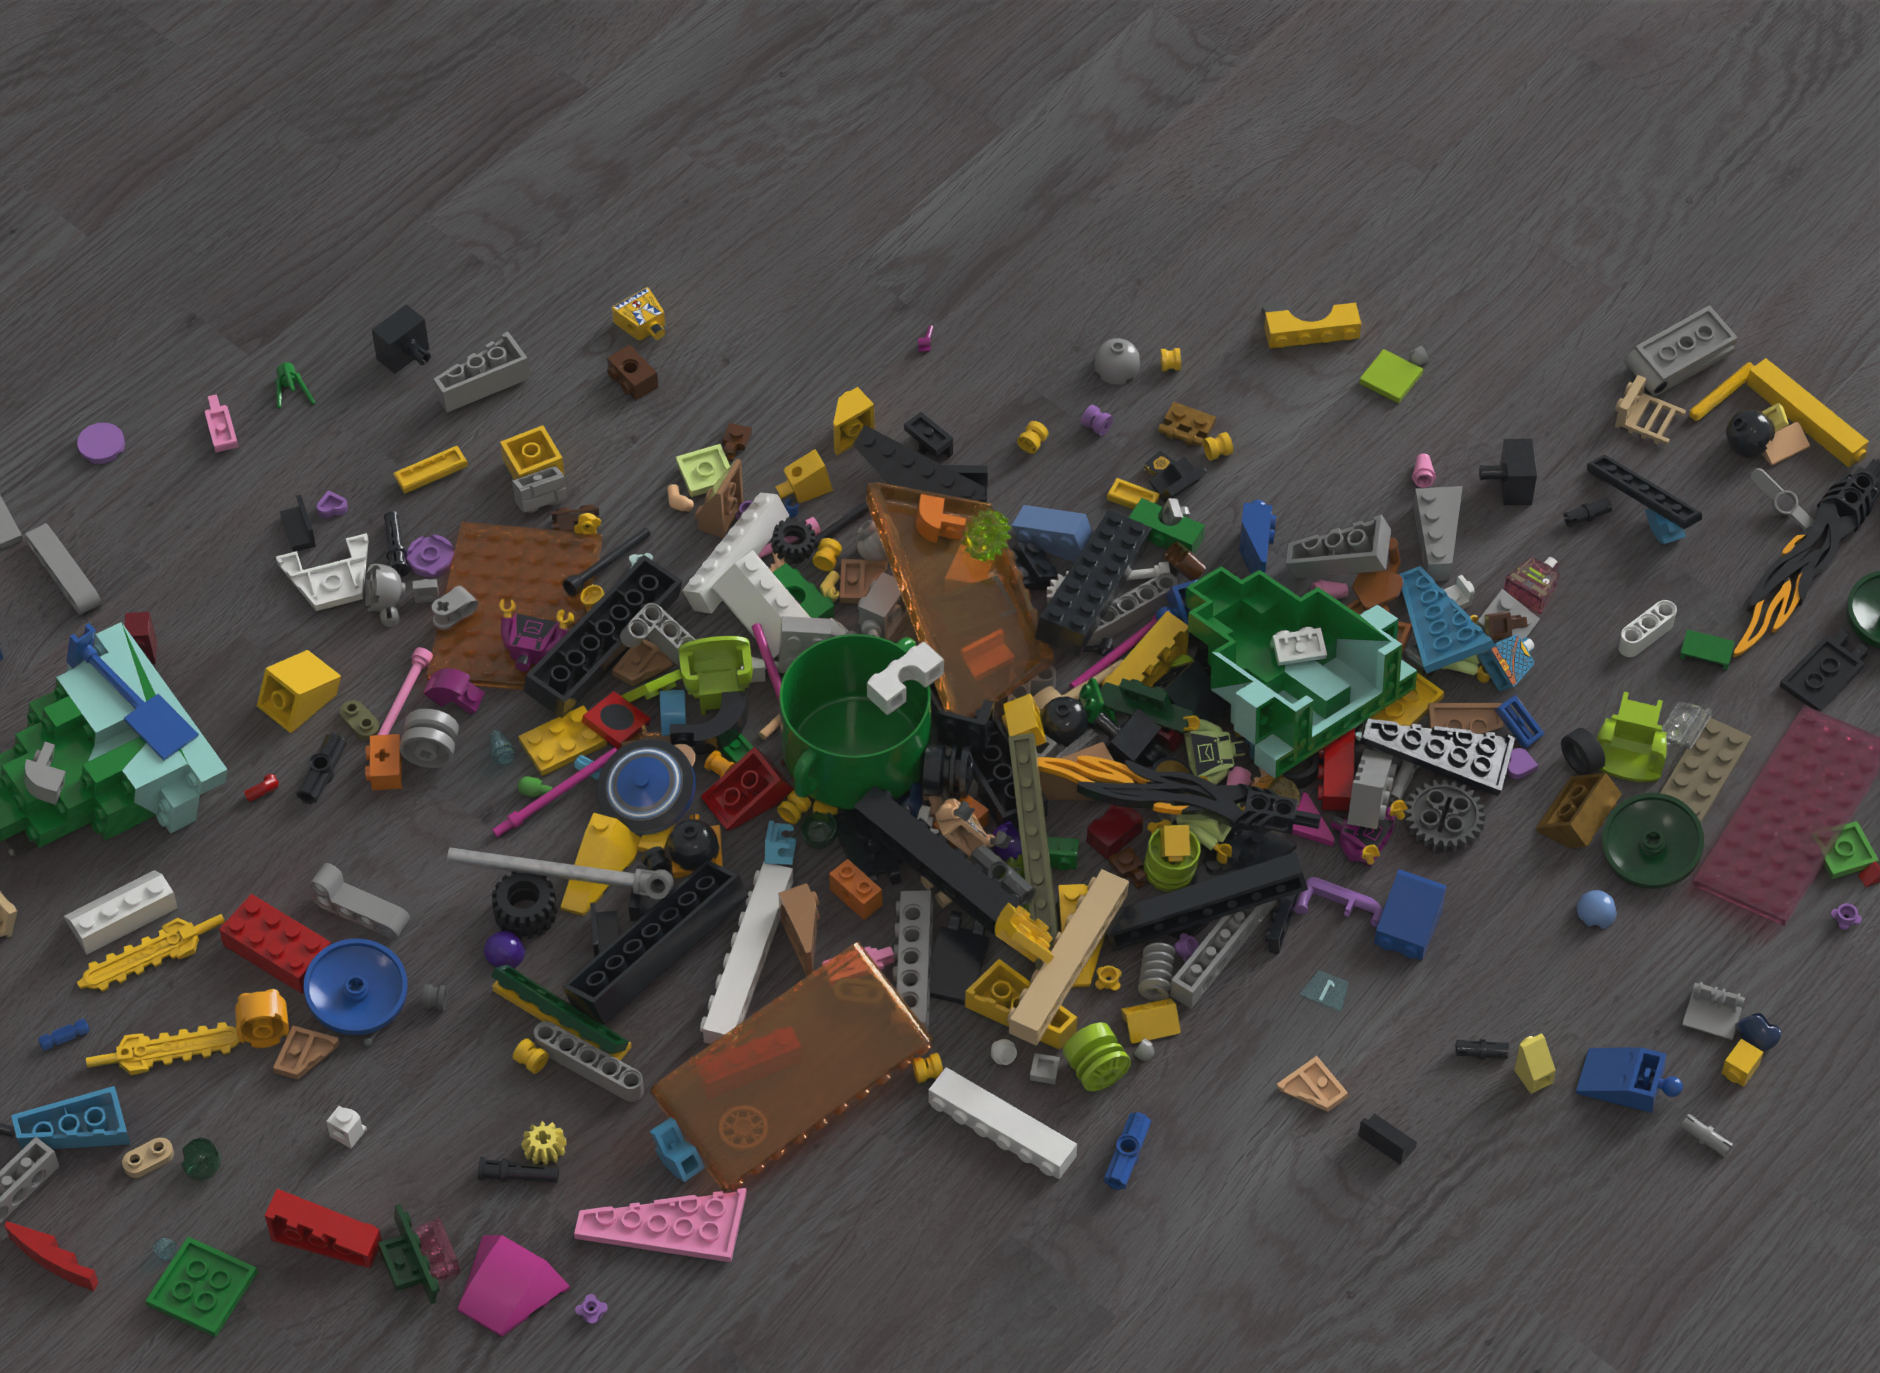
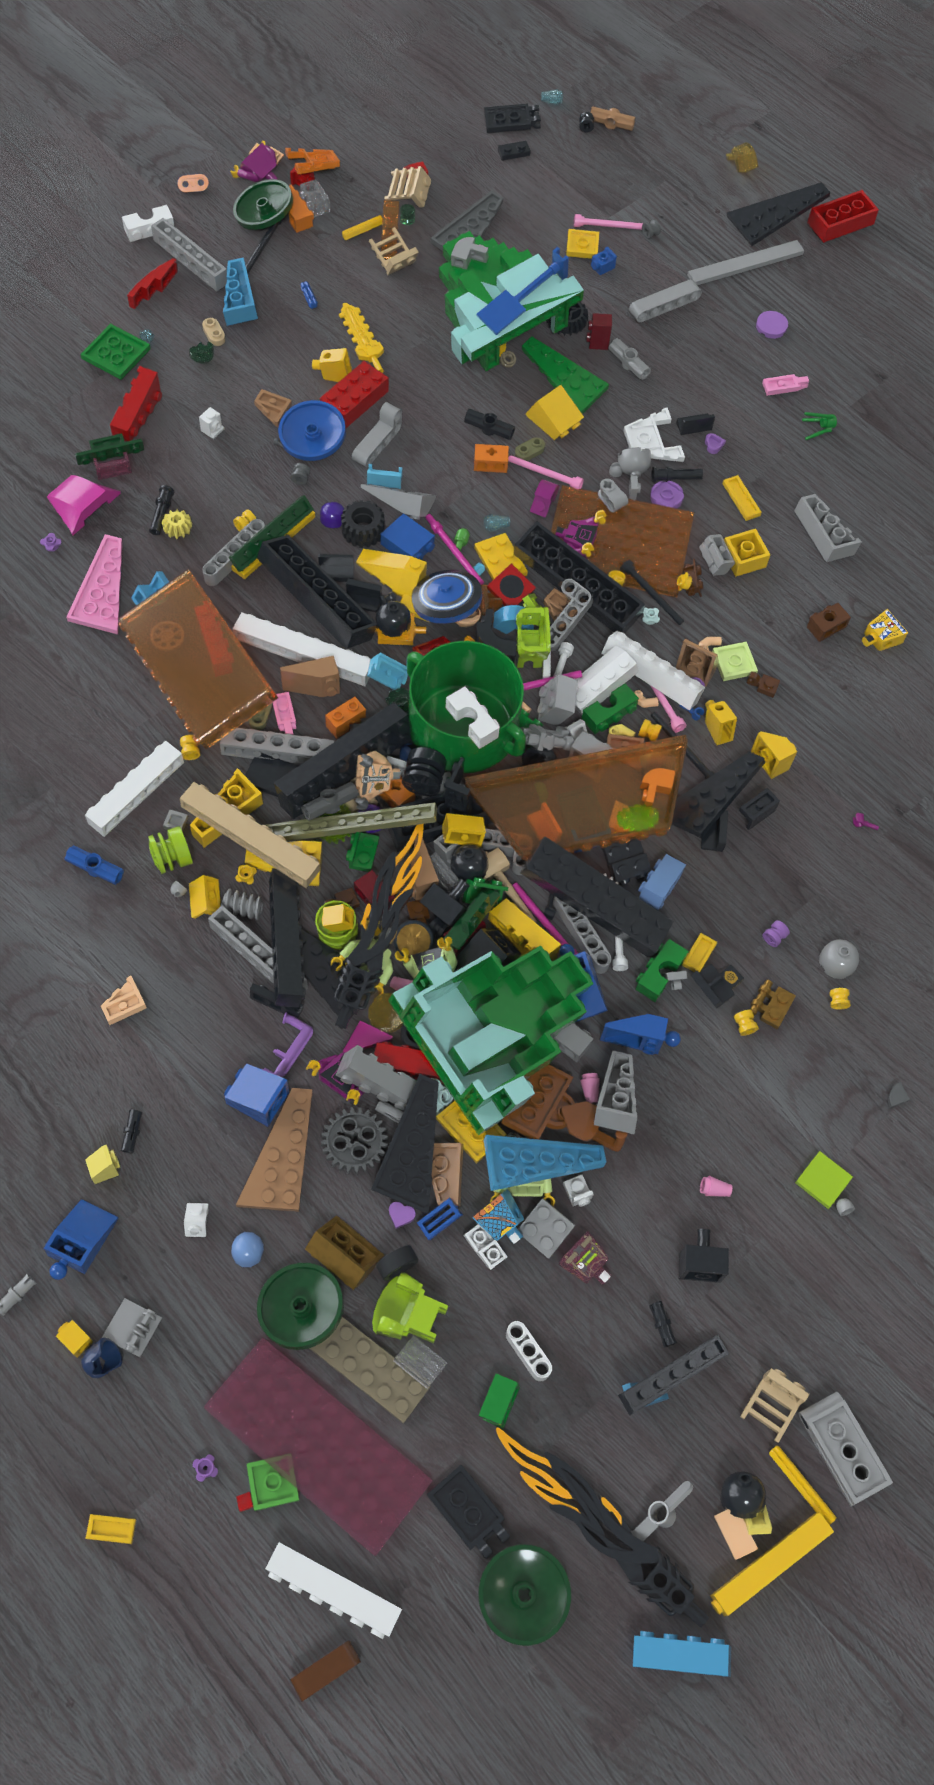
camera: 90 degrees right, 10 degrees up
white slope [64,870,178,955] -> none
yellow bar [86,1022,240,1076] -> none
light orange brick [235,989,289,1048] -> none
red arm [244,774,279,802] -> none
black brick [372,304,431,374] -> none
light grey wheel [400,709,459,768] -> none
flat silver piece [447,848,674,899] -> none
black tyre [771,517,816,564] -> none
yellow brick [995,903,1054,964] -> none
yellow wheel [1017,421,1049,454] -> none
reddish brown beam [1163,542,1206,581] -> none
medium lavender plate [1174,933,1199,963] -> none
yellow arch [1264,303,1361,348] -> none
white bracket [1270,627,1327,666] -> none
clear light blue sticker [1300,970,1349,1011] -> none
black panel [1358,1113,1417,1165] -> none
light grey wedge [1413,486,1463,581] -> none
reddish brown plate [1484,611,1527,640] -> none
none -> white bracket [184,1203,209,1237]
none -> medium nougat wing [236,1088,313,1212]
none -> yellow torso [312,348,352,382]
none -> light grey wedge [361,484,436,520]
none -> medium azure hinge [367,464,403,489]
none -> blue brick [381,513,435,560]
none -> white slope [463,1224,507,1270]
none -> green wing [522,336,609,414]
none -> light grey piece [609,338,651,380]

